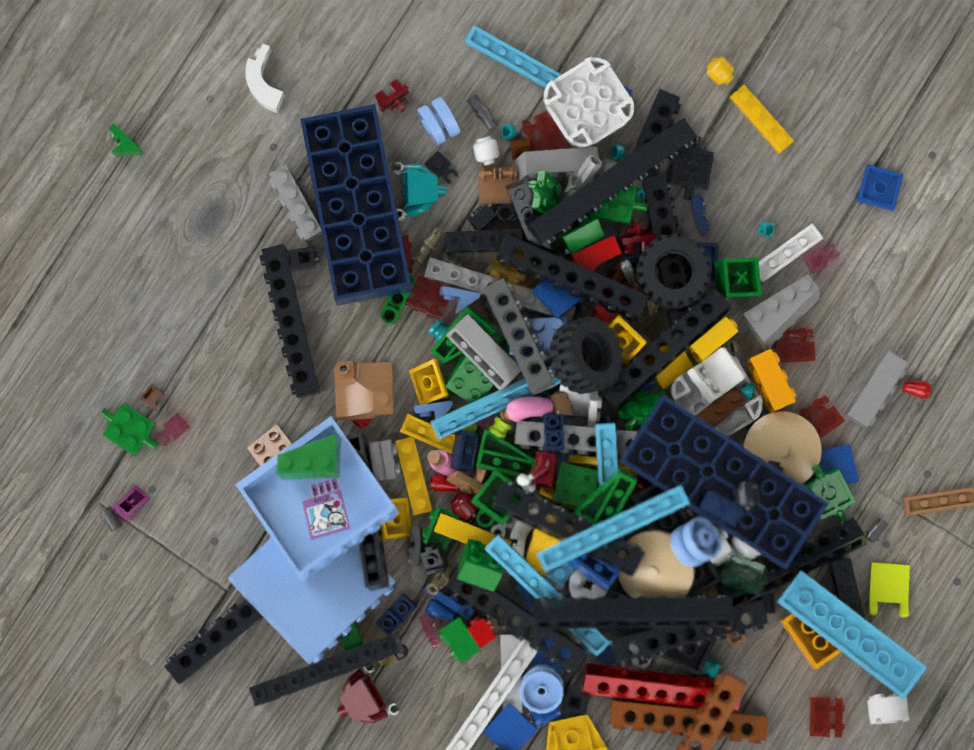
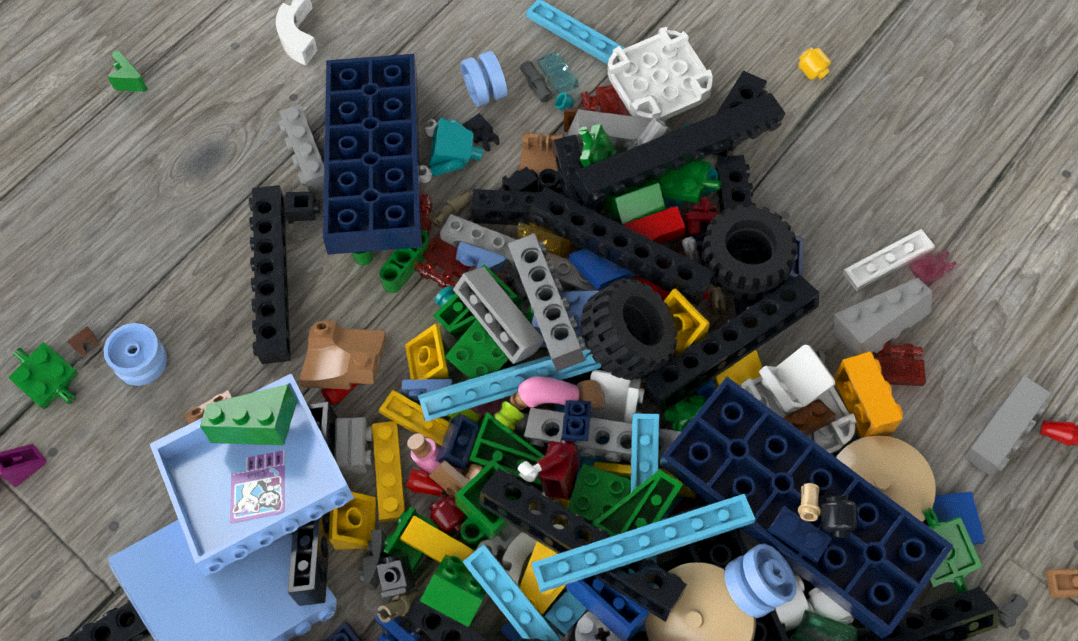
camera: 10 degrees right, 20 degrees down
clear pink plate [155,413,191,446] -> none
dark red hips [375,79,409,113] -> none
white head [473,136,500,165] -> none
black plate [670,136,714,200] -> none
yellow brick [687,317,738,364] -> none
dark blue slope [691,193,710,236] -> none
green brick [714,257,762,299] -> none
yellow plate [729,84,794,154] -> none
teal hinge [740,383,755,399] -> none
teal hinge [758,221,775,238] -> none
clear red plate [798,395,845,439] -> none
blue tile [857,164,904,211] -> none
none -> light blue wheel [104,323,168,386]
none -> clear light blue slope [537,51,579,94]
none -> tan pin [798,483,821,521]

